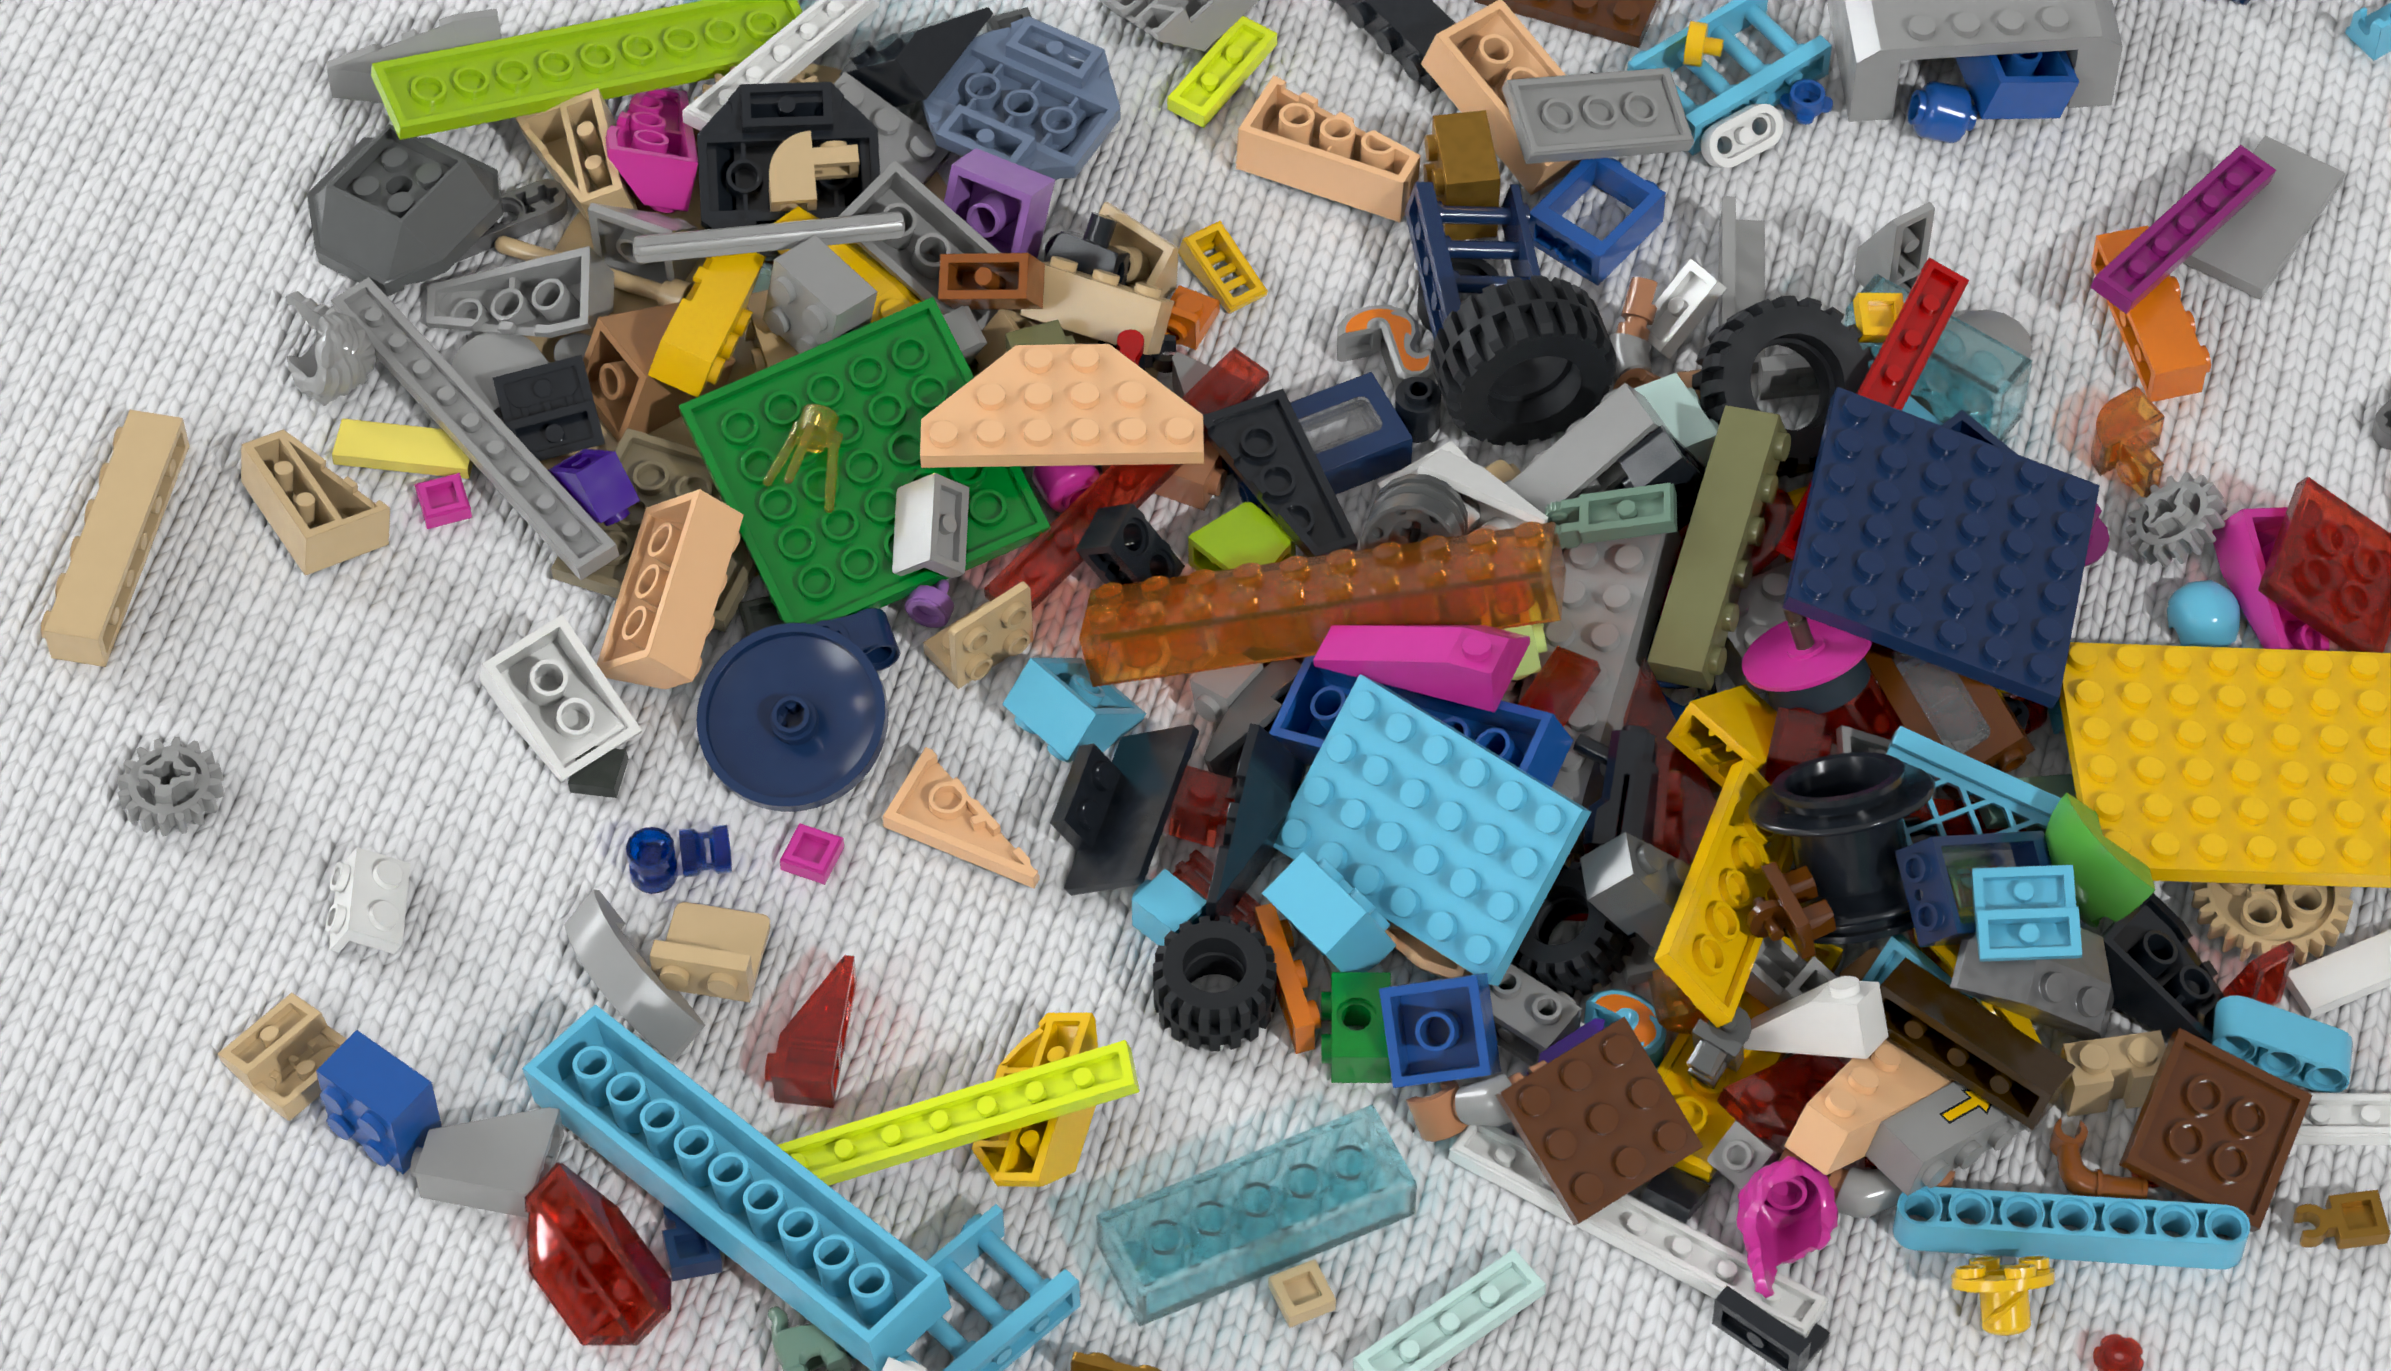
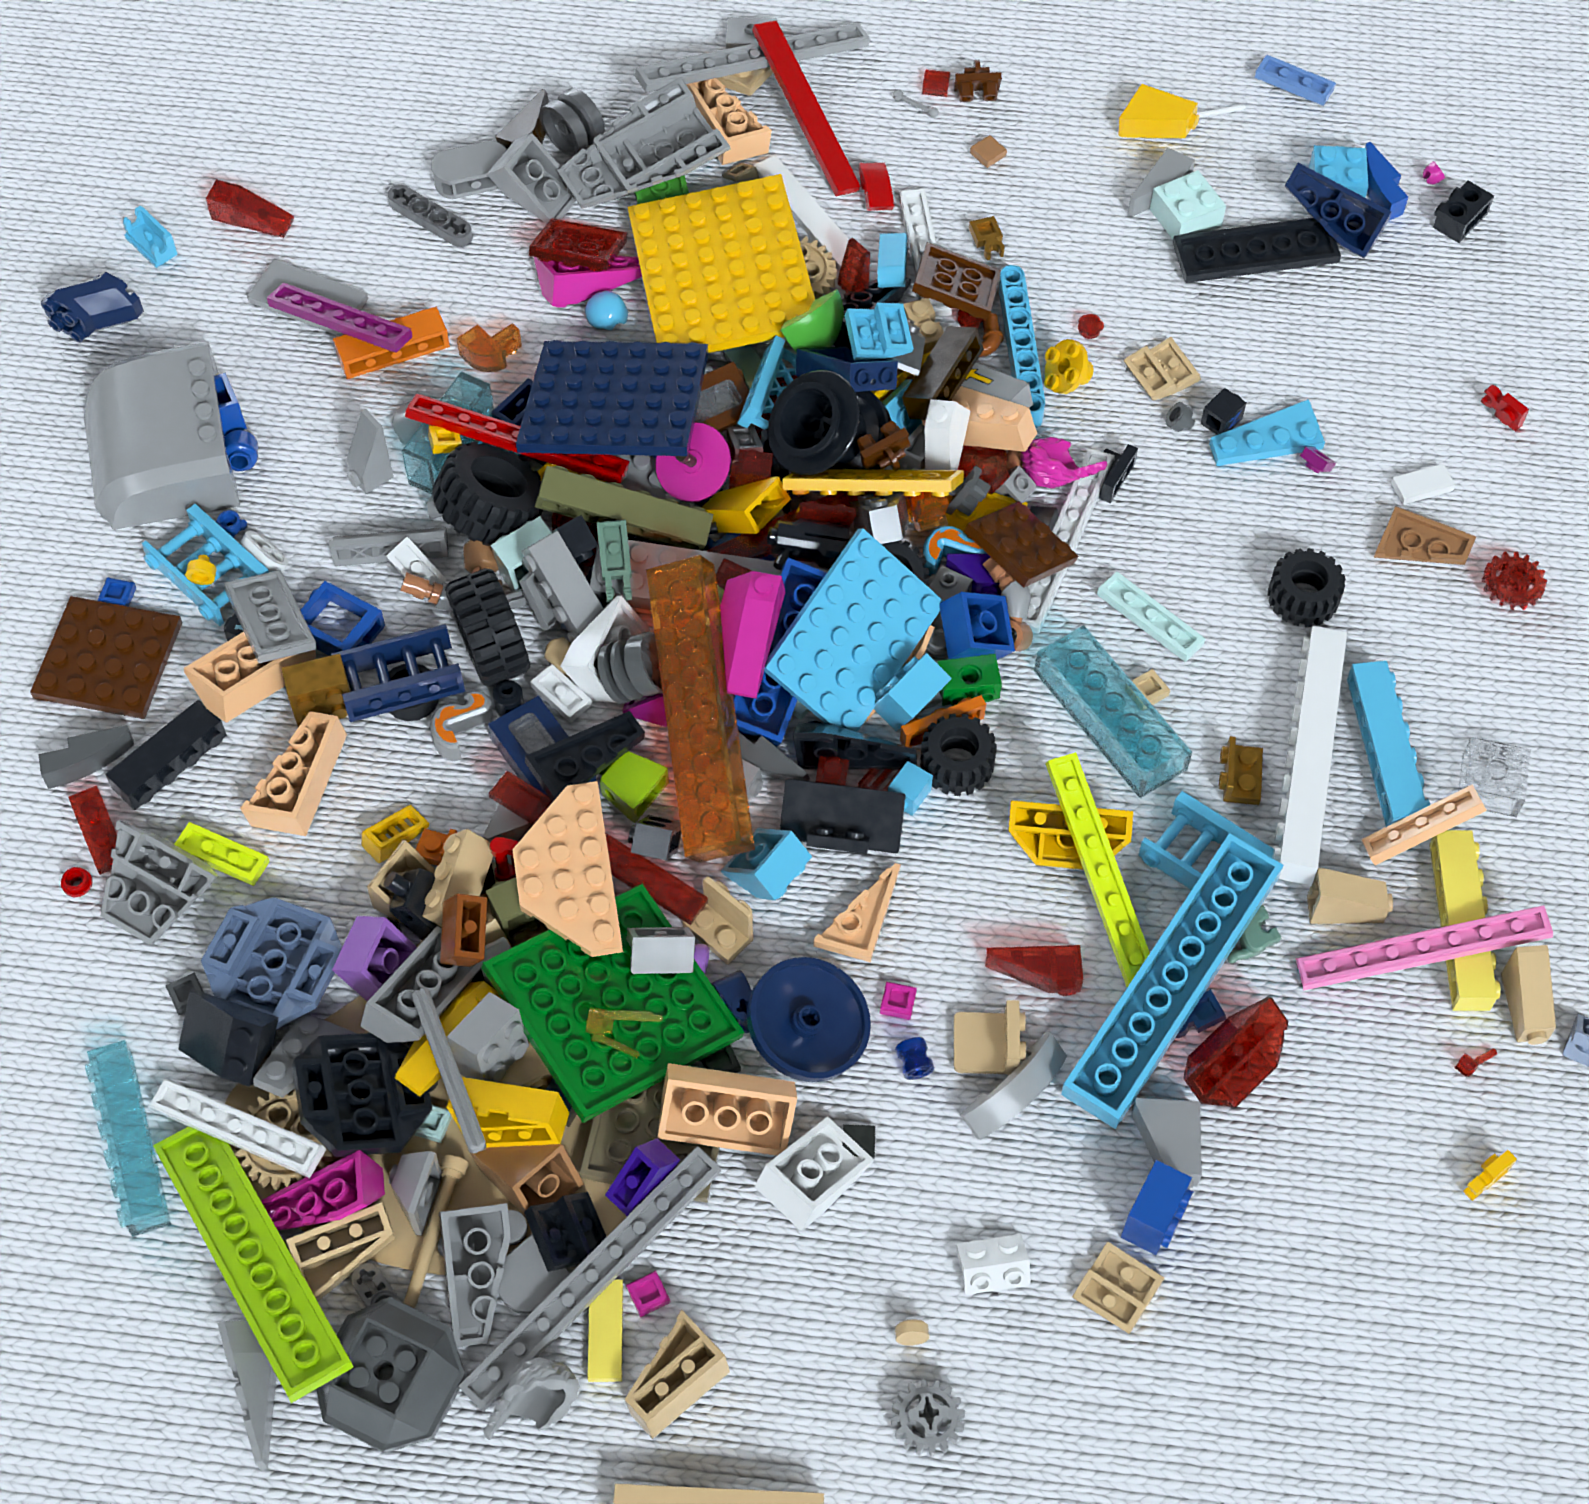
camera: 100 degrees left, 5 degrees up
clear blue wheel [626,827,678,894] -> none
tan brick [769,131,859,212] -> none
light grey gear [2125,472,2228,567] -> none
none -> tan tile [895,1320,929,1345]

